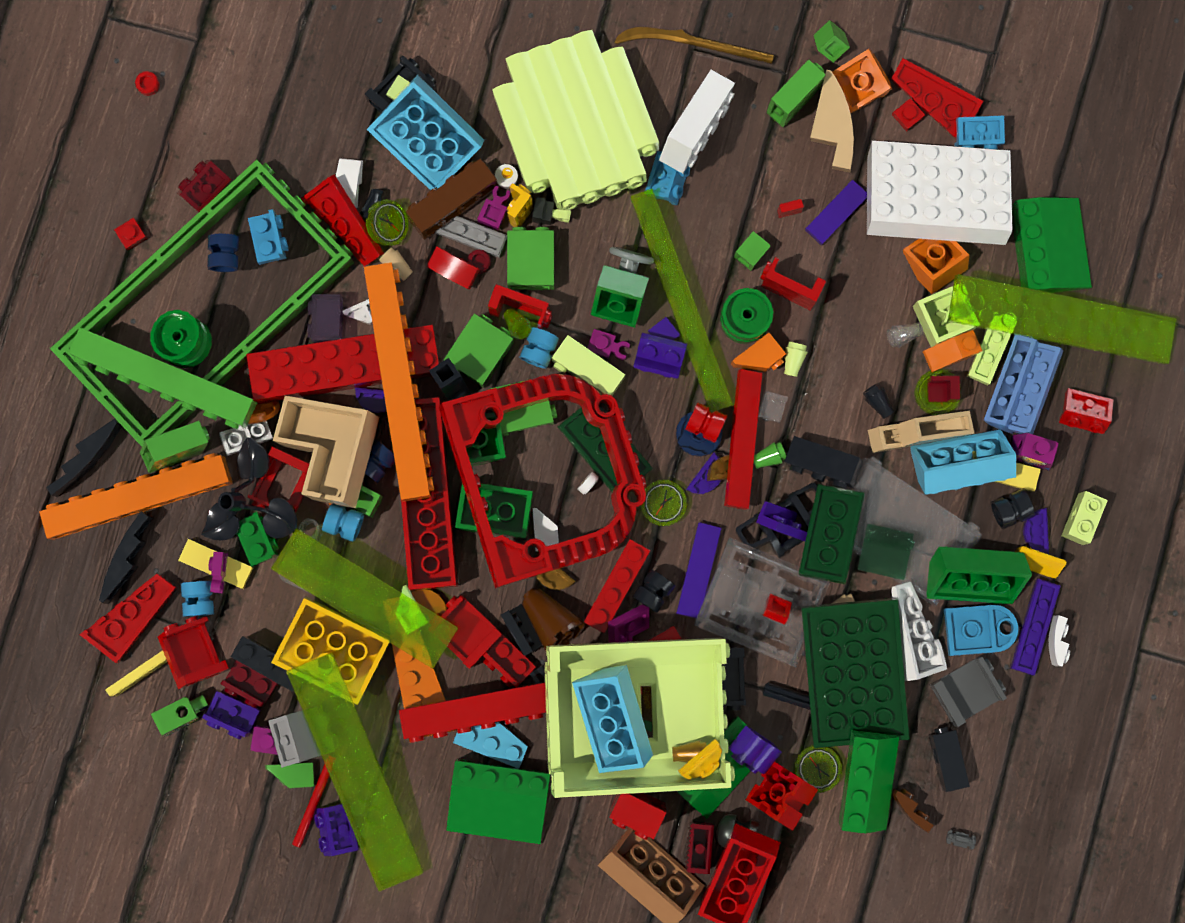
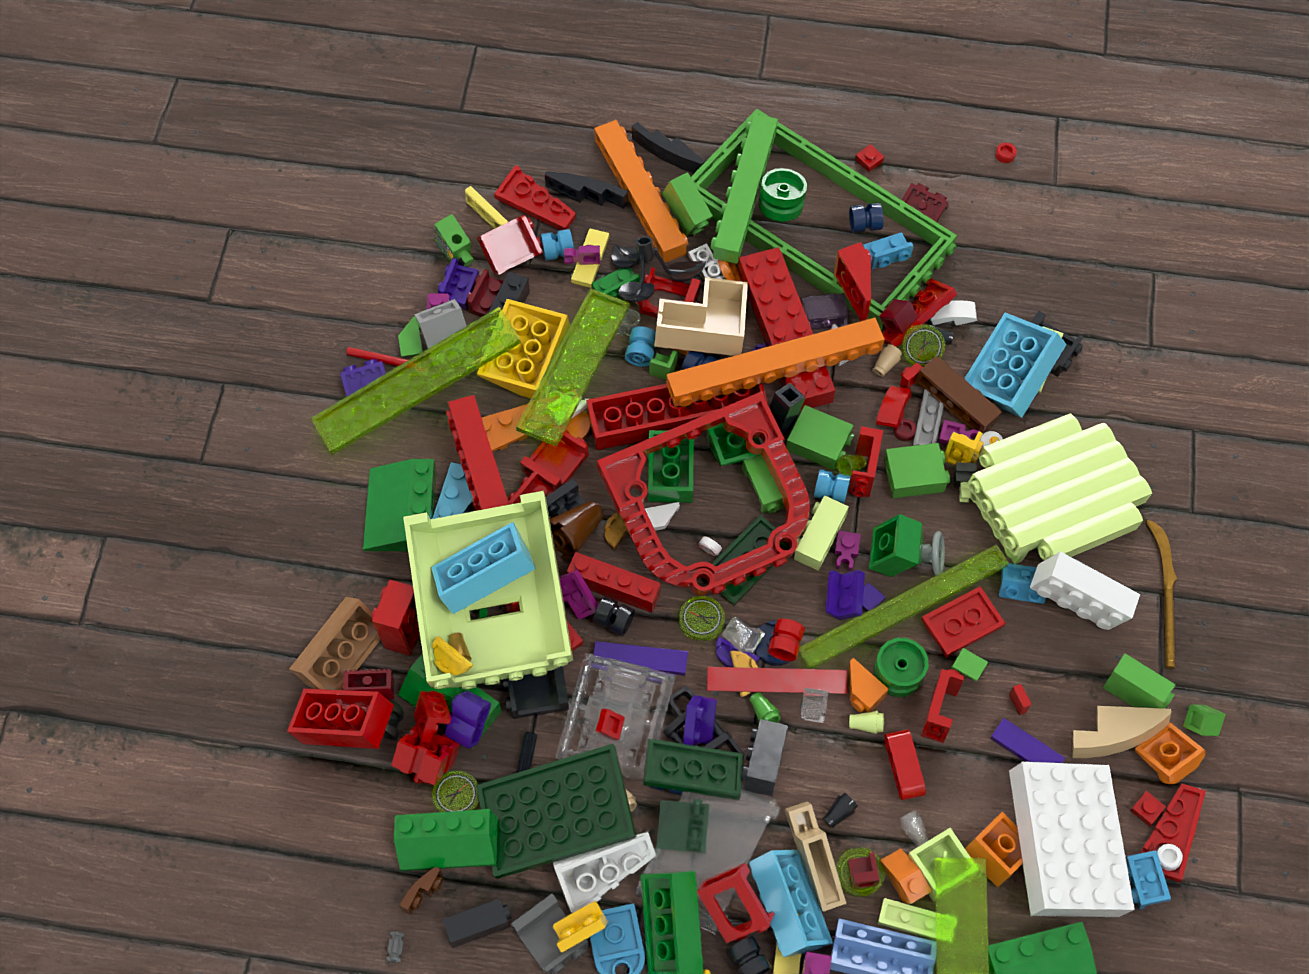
camera: 85 degrees right, 20 degrees down
none -> red bracket [414,691,451,743]
none -> yellow bracket [553,901,608,953]
none -> red panel [697,863,775,943]
none -> clear panel [722,617,765,652]
none -> red slope [834,242,871,321]
none -> dark red brick [879,299,918,334]
none -> red beam [884,729,926,800]
none -> red plate [900,362,923,389]
none -> red plate [921,586,1006,658]
none -> white tile [1157,844,1182,871]

